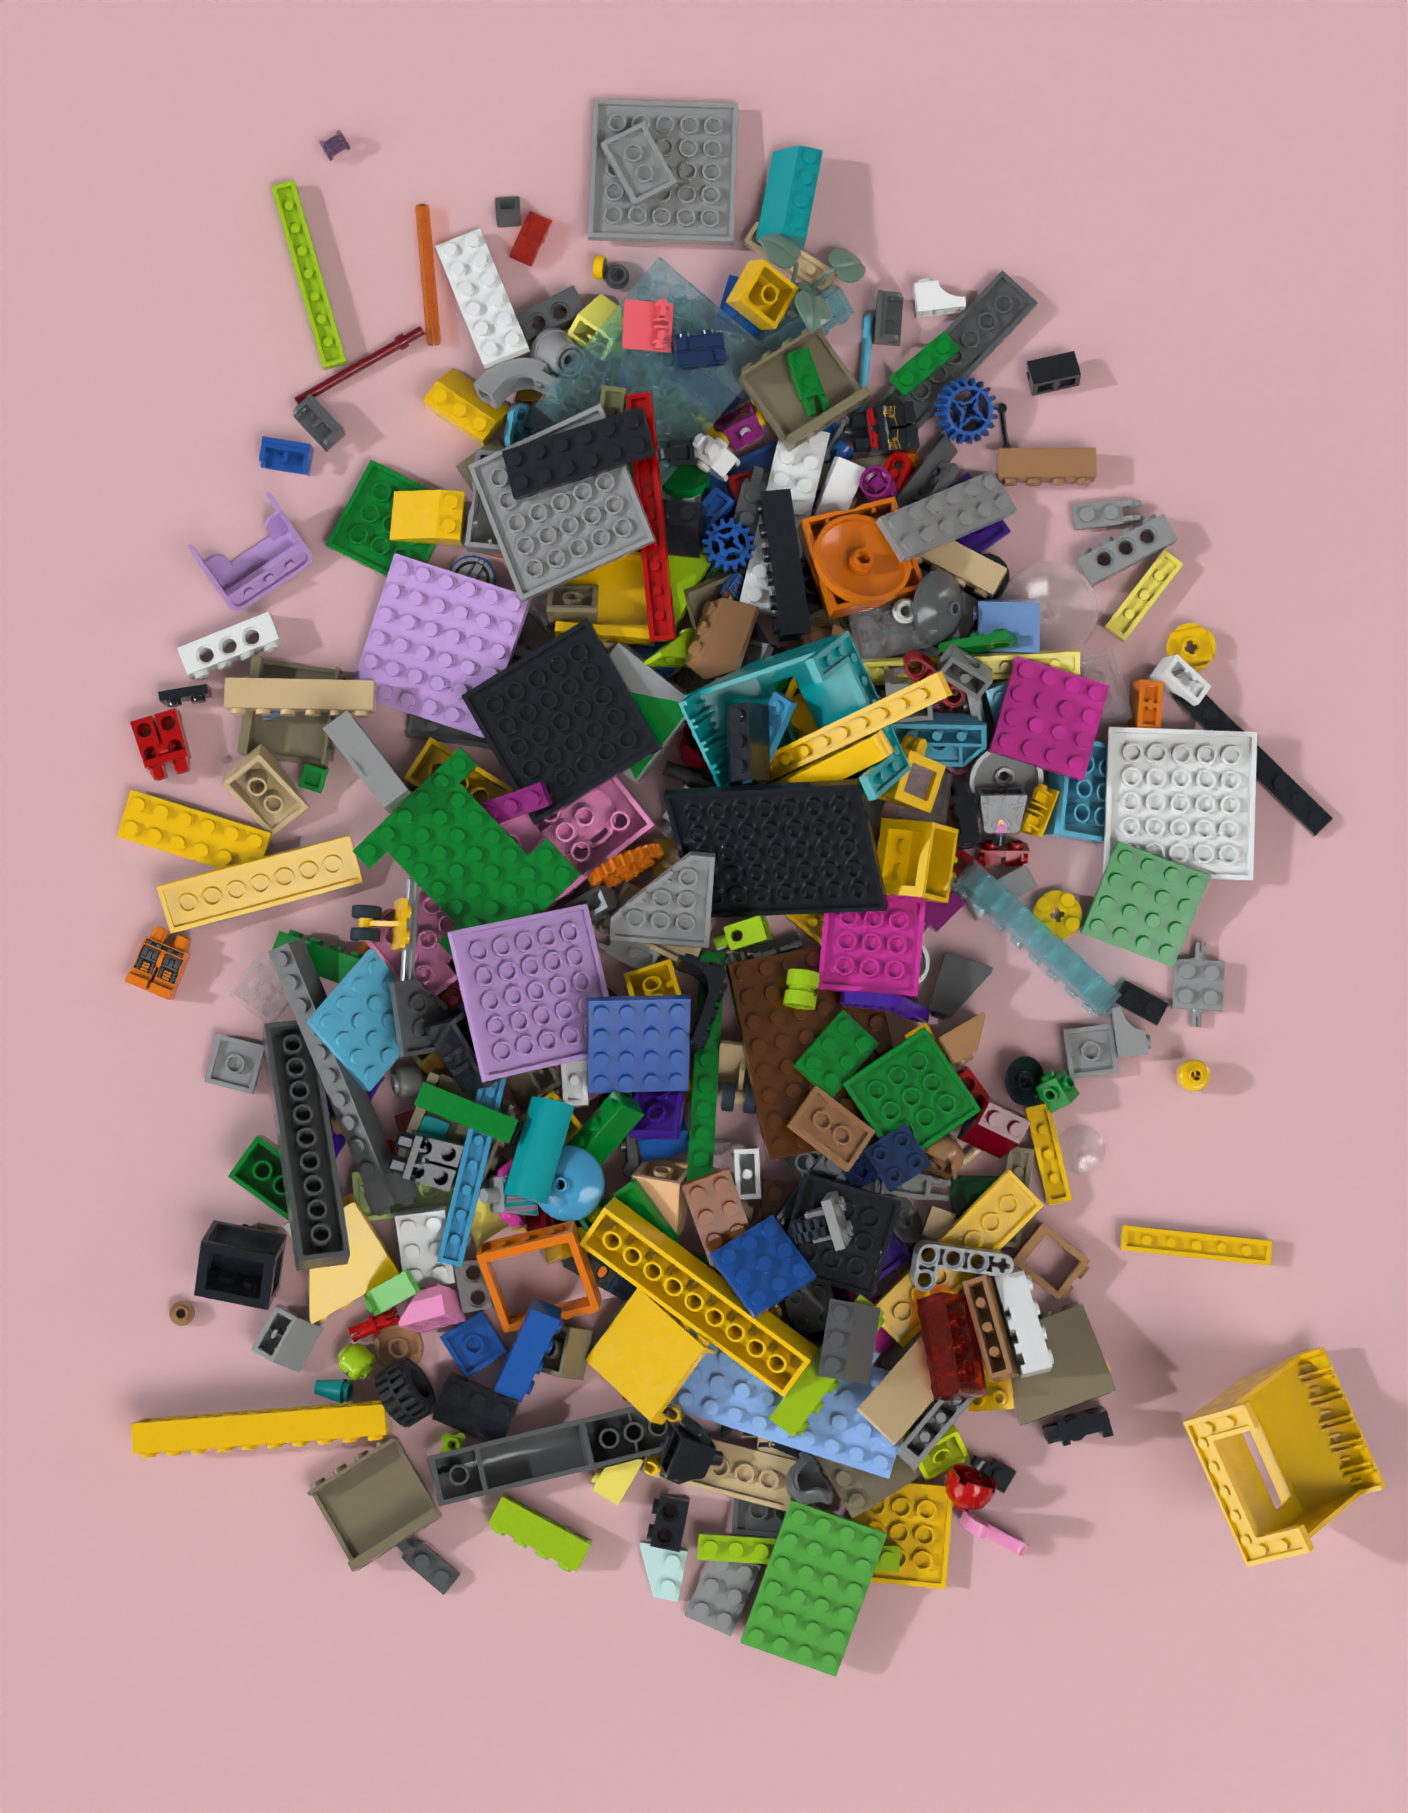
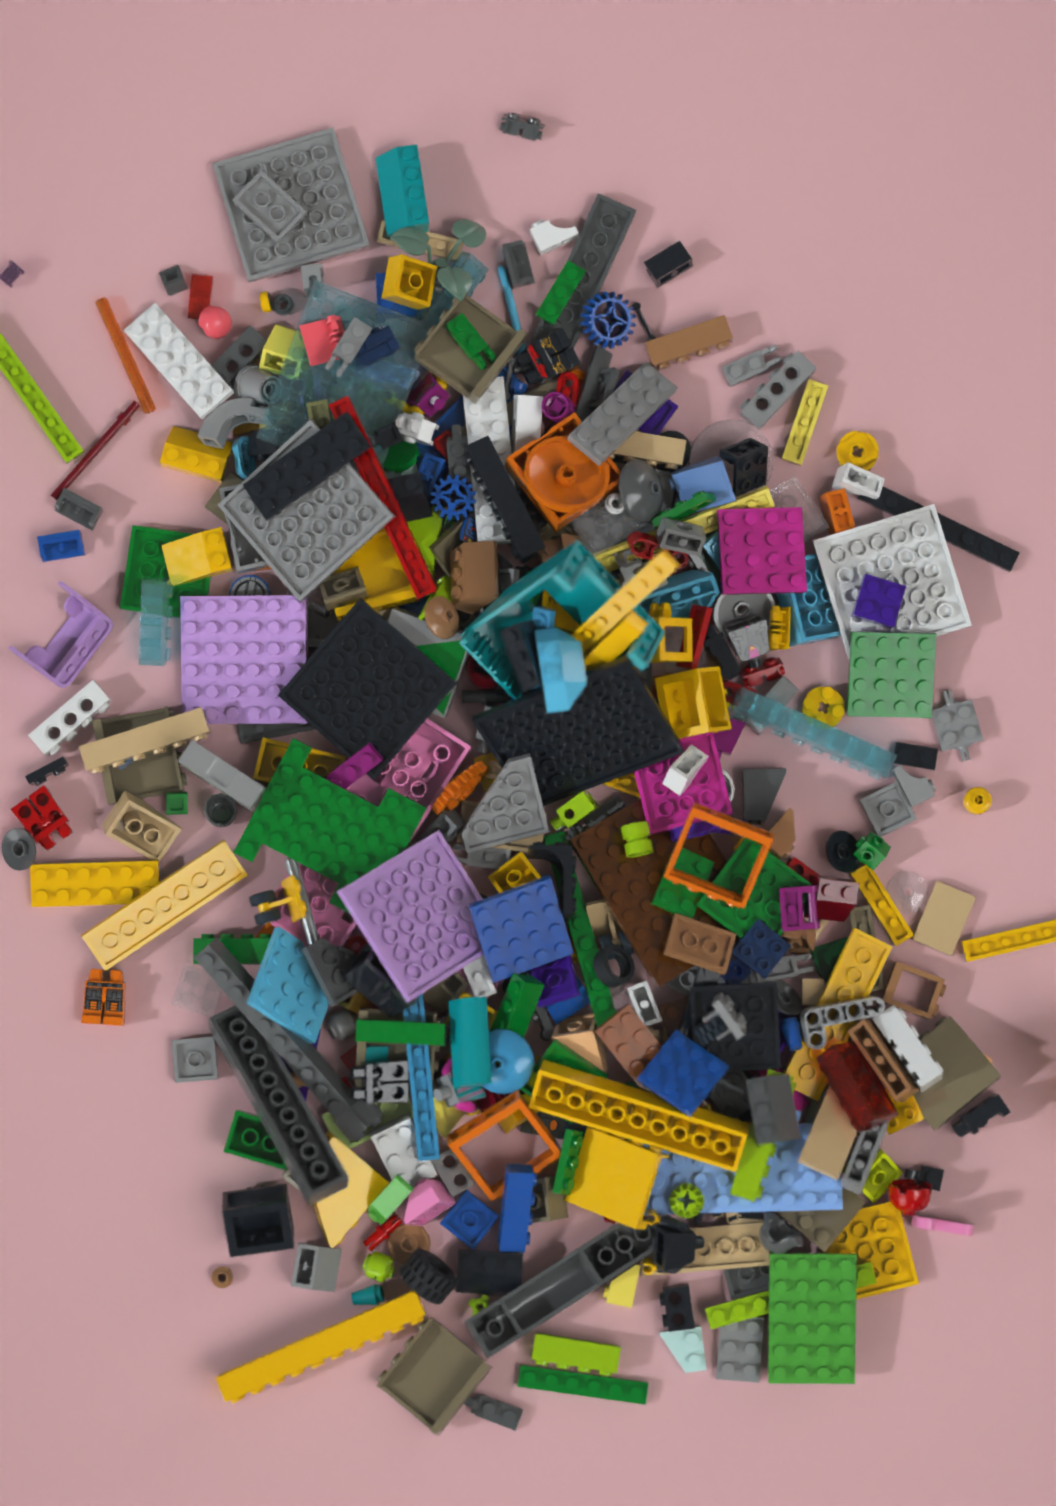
camera: 25 degrees left, 0 degrees up
none -> dark grey dish [2,828,36,871]
none -> clear light blue brick [139,577,173,666]
none -> coral hair [199,305,232,339]
none -> dark grey hair [204,793,237,828]
none -> light grey hinge [300,263,324,297]
none -> light grey hinge [324,317,373,377]
none -> medium nougat dish [425,597,459,639]
none -> dark grey hinge [500,112,545,141]
none -> green plate [518,1365,649,1405]
none -> medium azure wedge [535,627,587,714]
none -> green plate [553,1129,583,1195]
none -> black tyre [593,944,635,987]
none -> white arch [662,744,709,795]
none -> orange window [664,802,774,909]
none -> lime gear [669,1183,704,1218]
none -> red plate [676,605,713,670]
none -> black bracket [719,438,768,496]
none -> magenta plate [778,885,820,931]
none -> blue cone [780,1017,802,1051]
none -> dark purple brick [851,574,906,629]
none -> tan tile [912,881,976,956]

